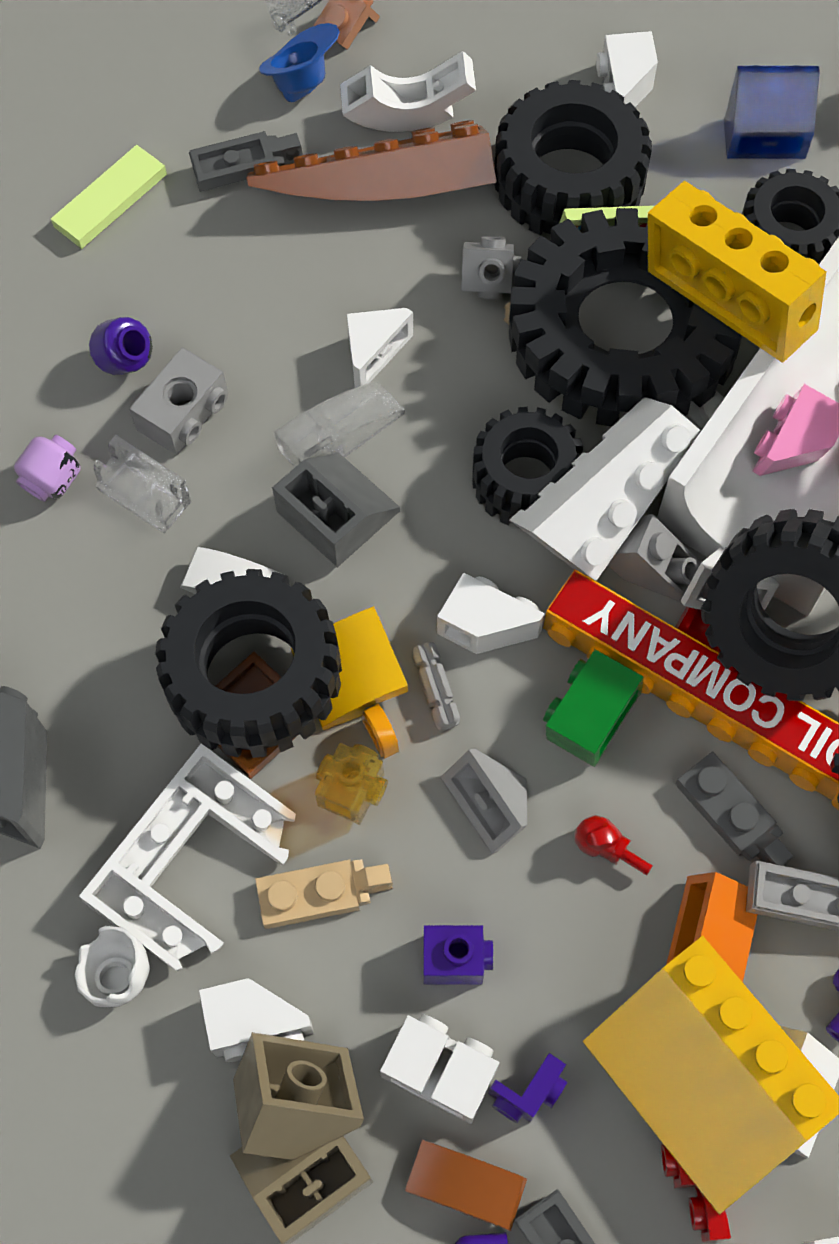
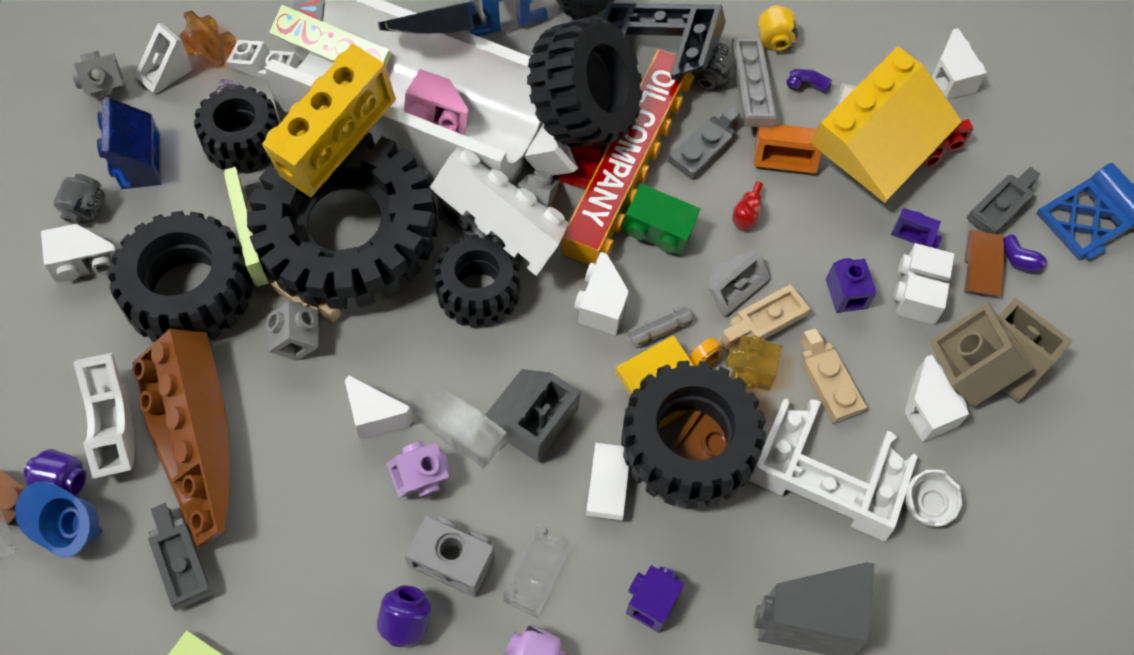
camera: 105 degrees left, 5 degrees down
none -> dark purple head [24,449,86,496]
none -> dark grey head [53,174,105,225]
none -> lavender brick [387,441,449,498]
none -> dark purple brick [626,565,685,633]
none -> tan hinge [719,285,811,351]

